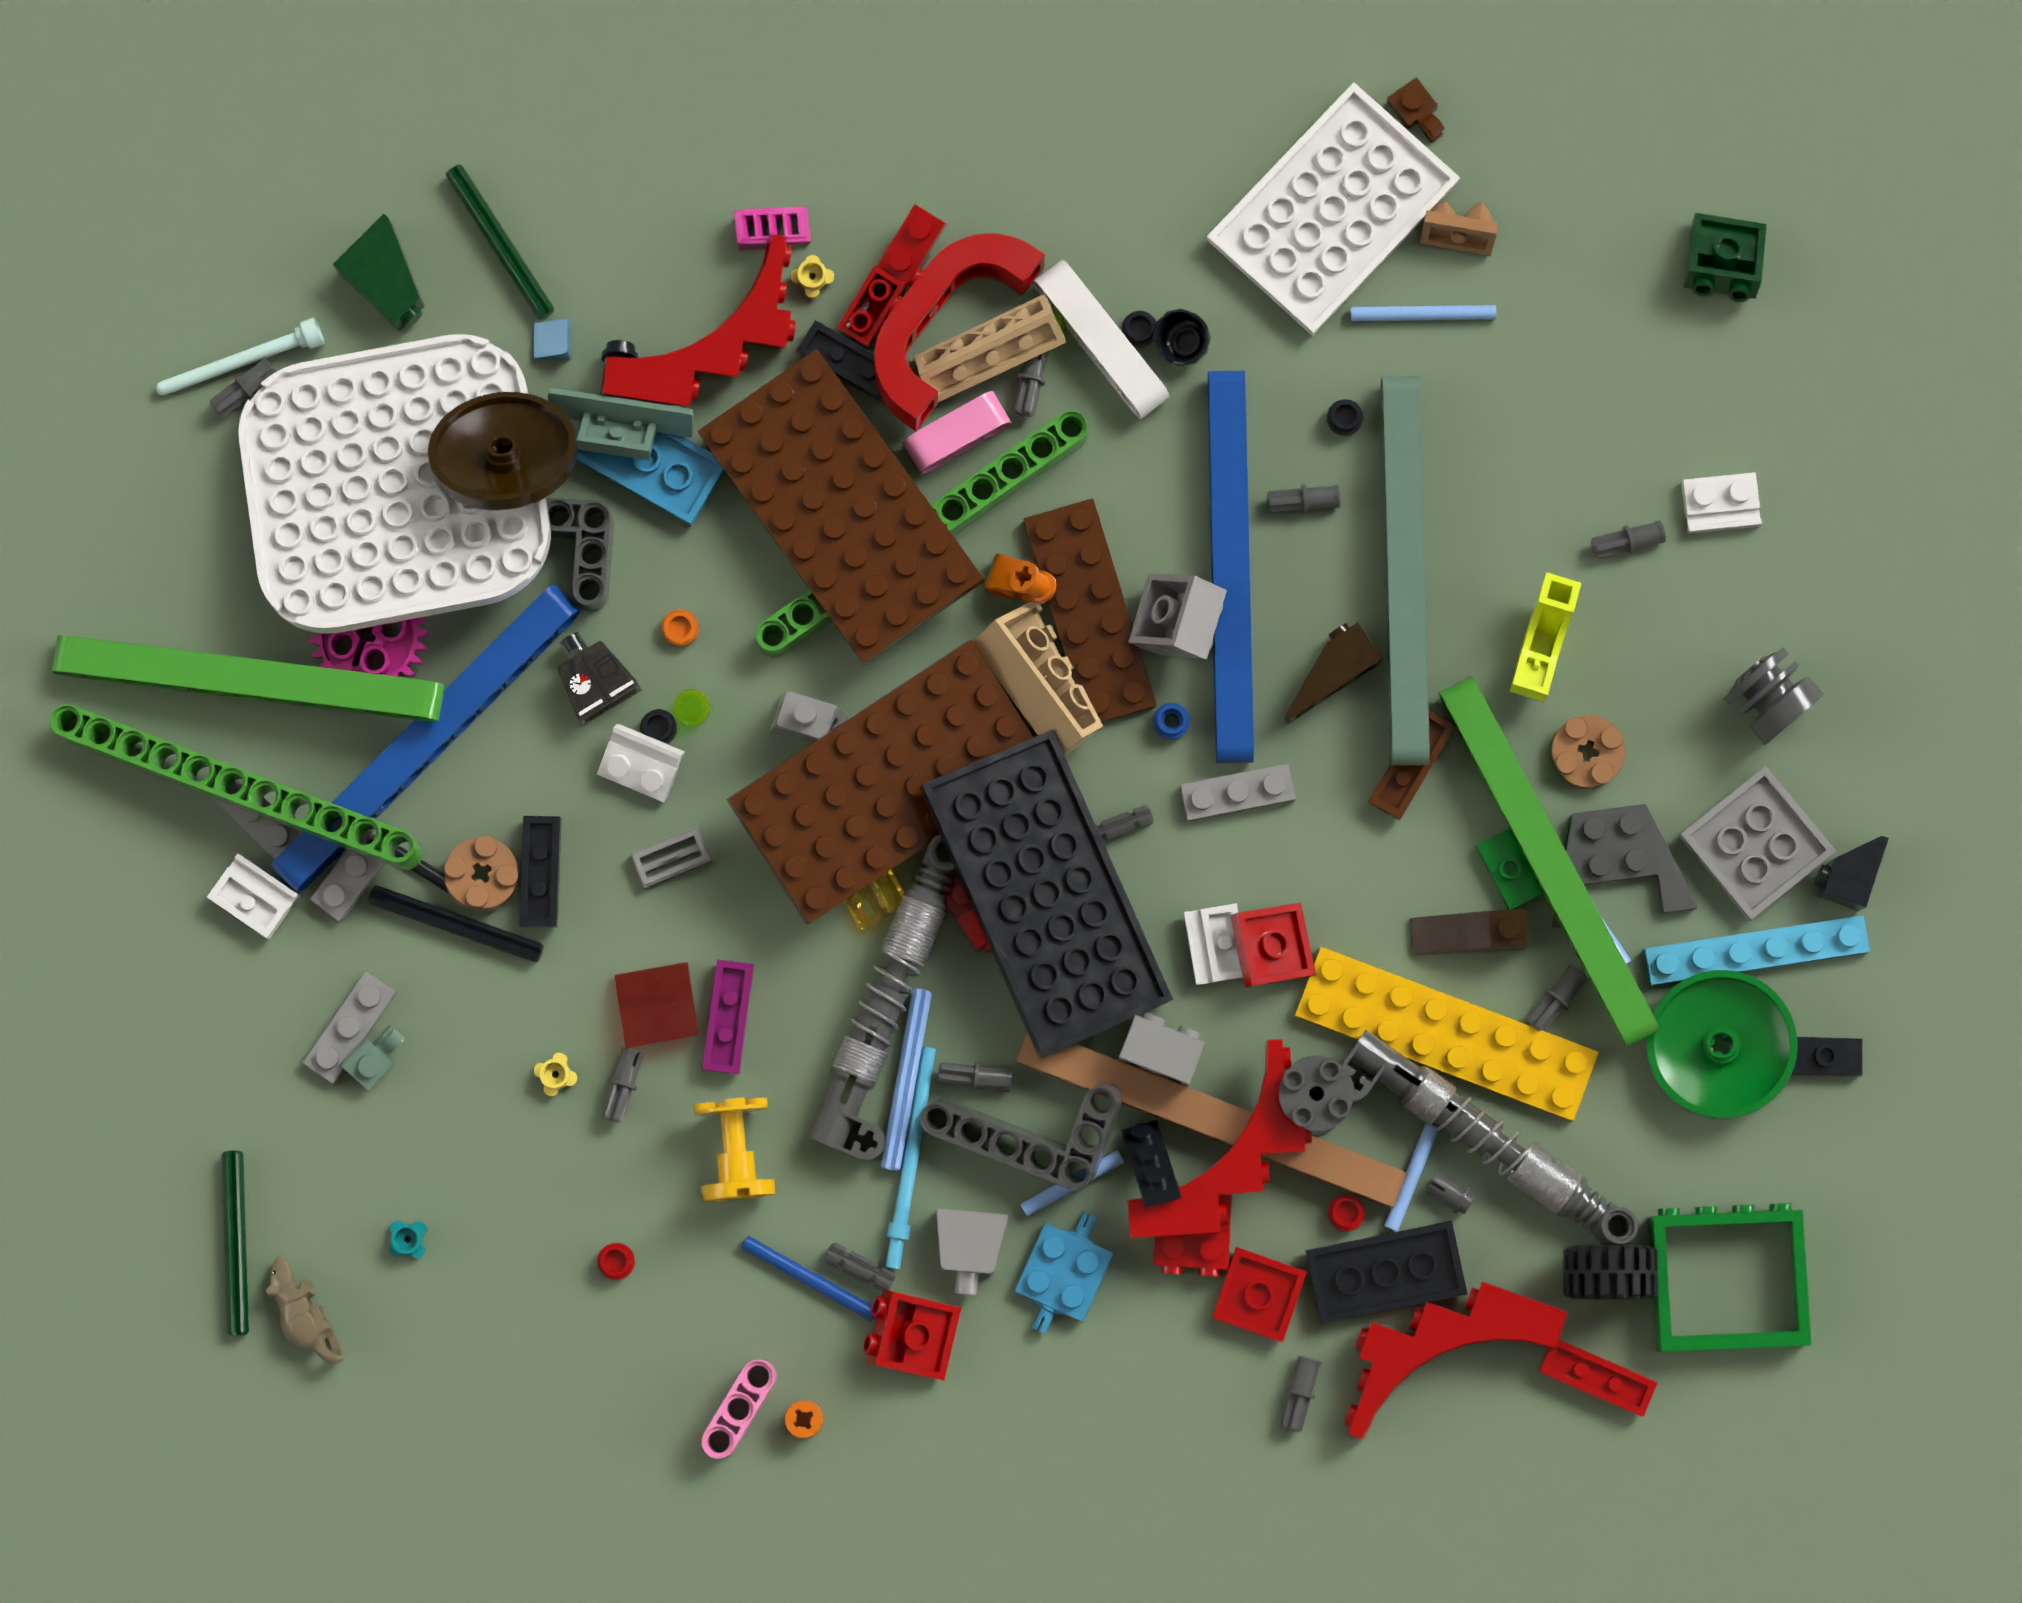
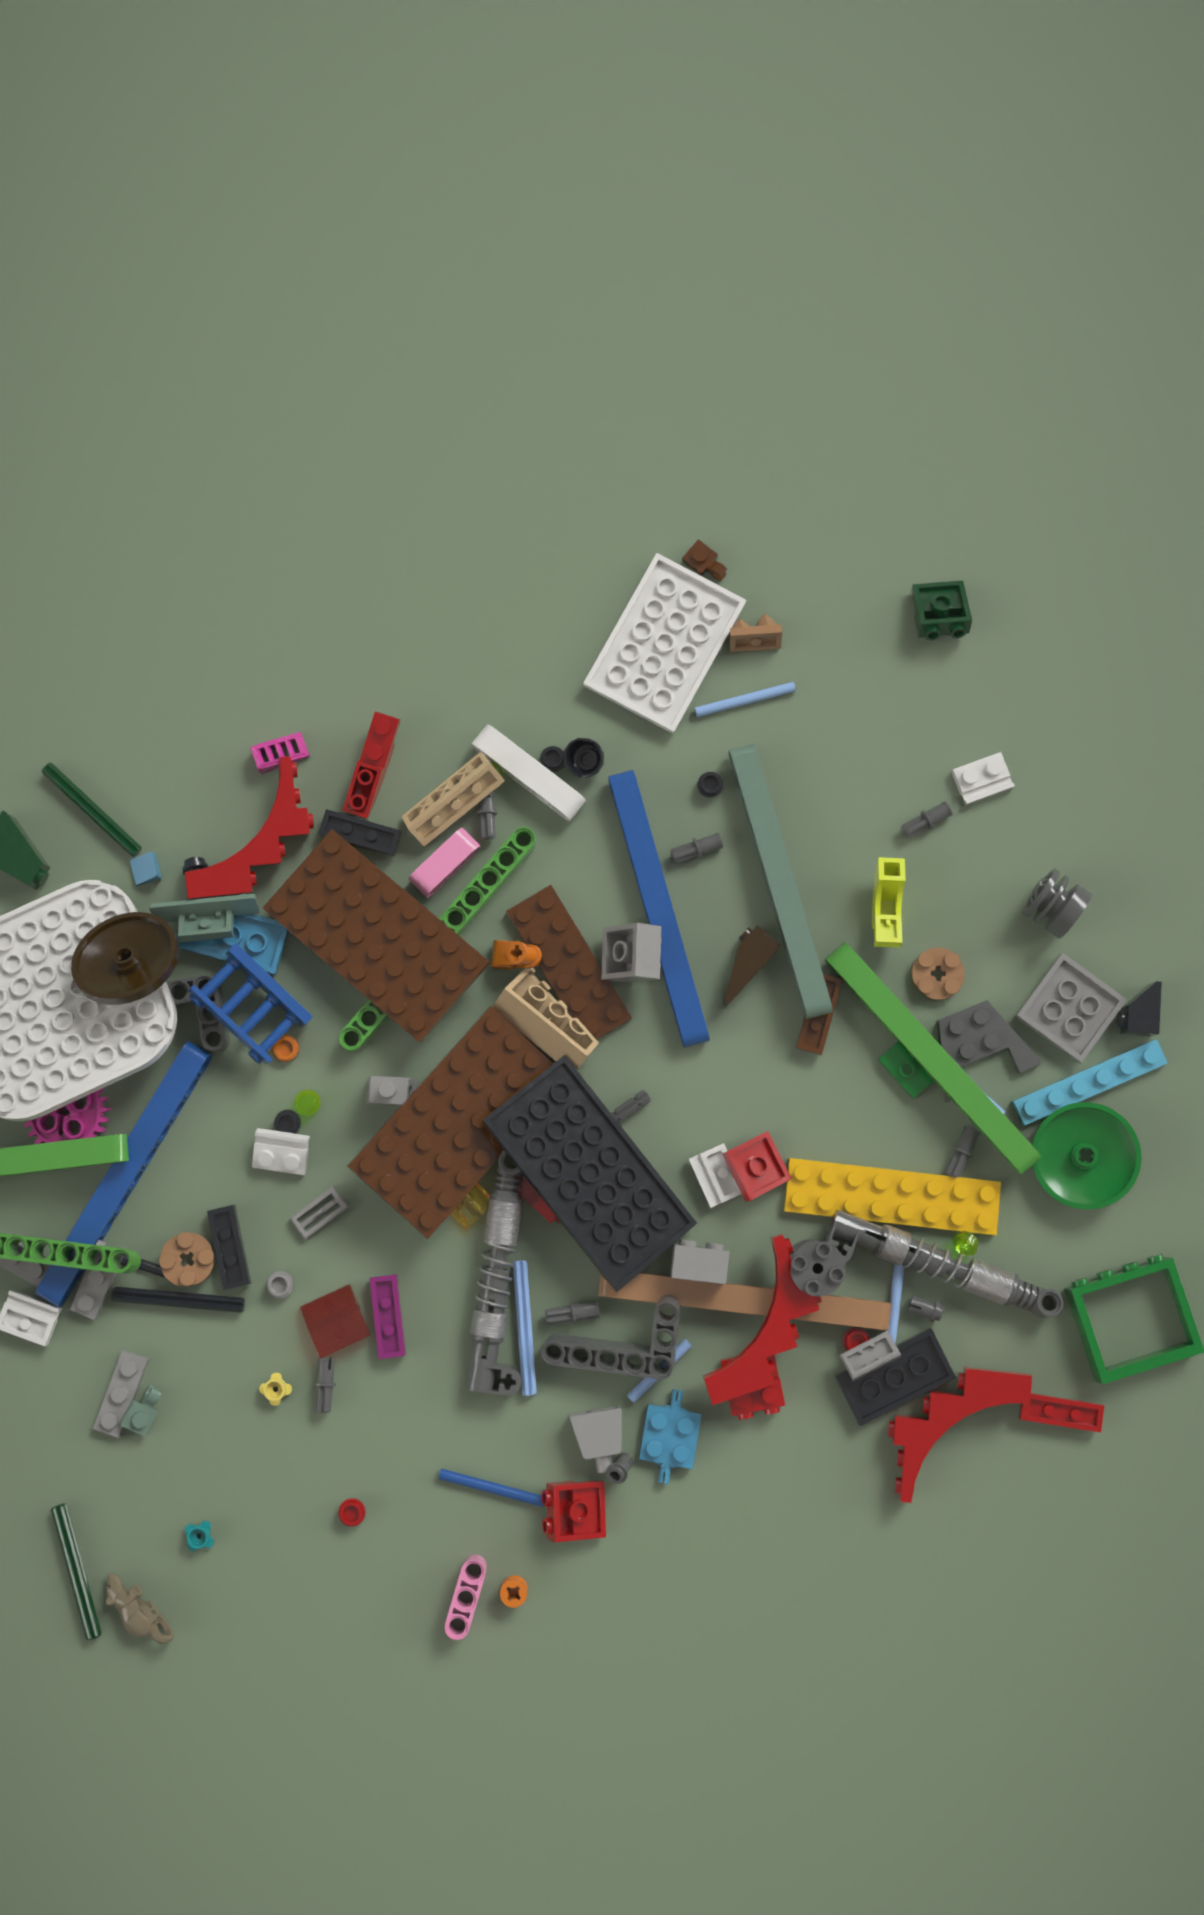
camera: 20 degrees left, 0 degrees up
clear smoke torso [557,632,642,726] -> none
yellow piece [693,1098,776,1202] -> none
light yellow plate [791,255,834,298] -> none
dark grey axle [824,1243,896,1291] -> none
red arch [875,233,1045,432] -> none
medium azure bar [885,1047,936,1269] -> none
black plate [1121,1120,1181,1208] -> none
blue plate [1153,703,1190,740] -> none
light grey plate [1180,763,1296,822] -> none
red plate [1212,1247,1307,1343] -> none
dark grey axle [1281,1356,1321,1432] -> none
dark brown slope [1411,909,1528,955] -> none
black tyre [1563,1245,1658,1299] -> none
black plate [1792,1037,1862,1076] -> none
none -> blue fence [188,943,313,1065]
none -> light grey plate [267,1271,294,1298]
none -> dark grey pin [606,1453,634,1484]
none -> light grey plate [840,1330,901,1381]
none -> clear neon green plate [953,1231,979,1256]

